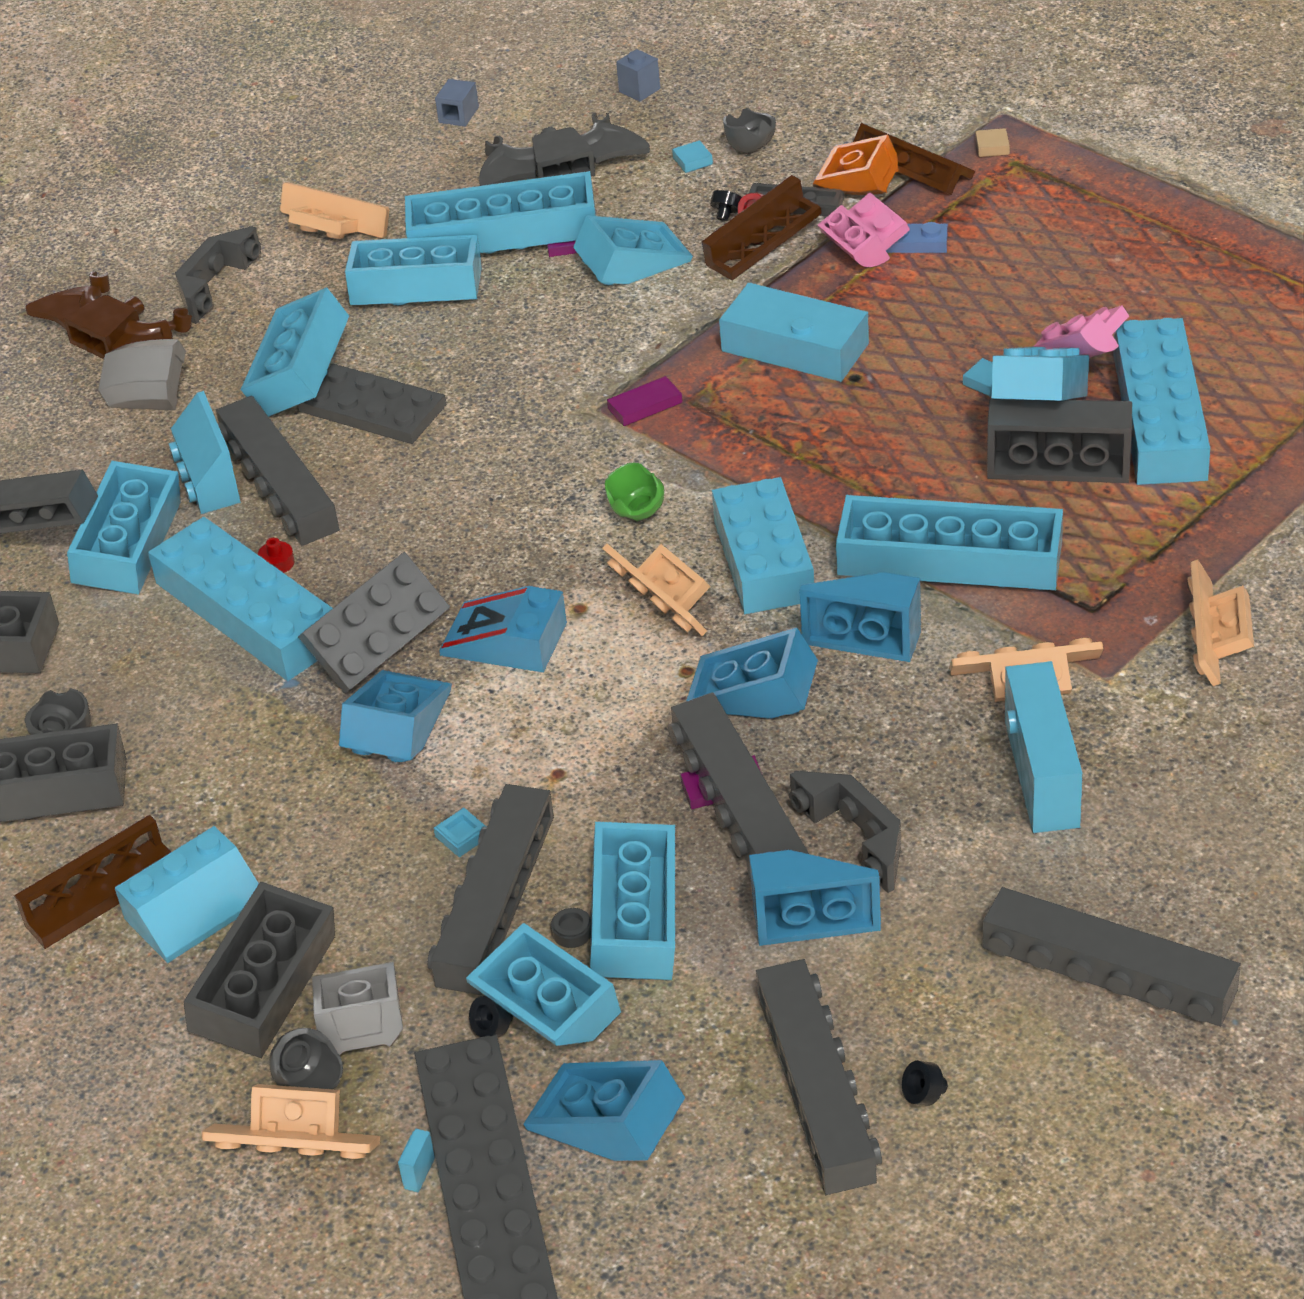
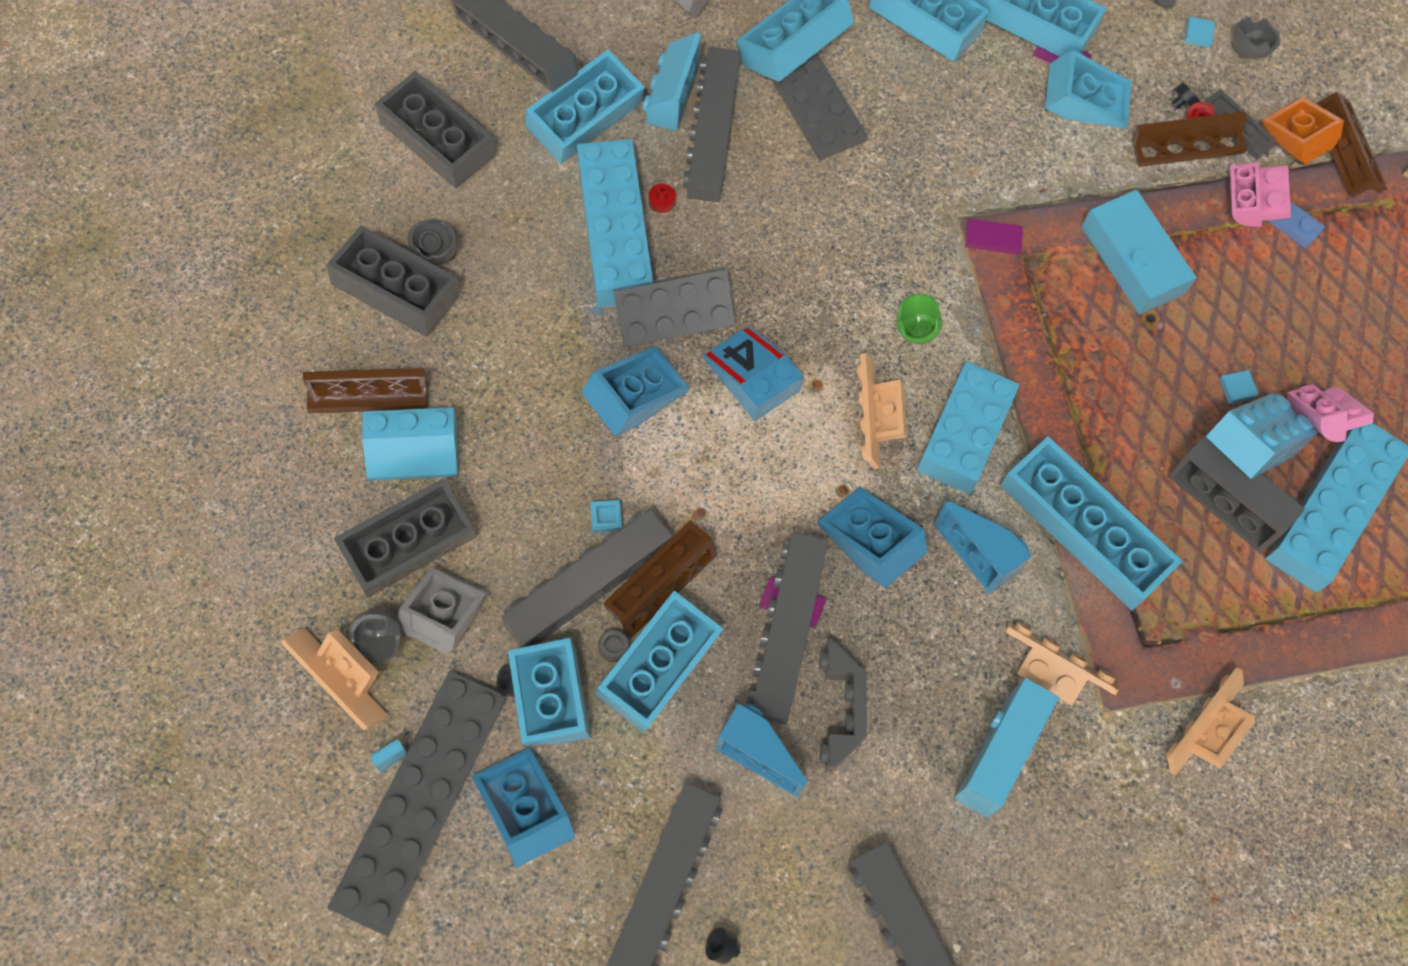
camera: 25 degrees right, 25 degrees up
none -> reddish brown fence [603,521,717,638]

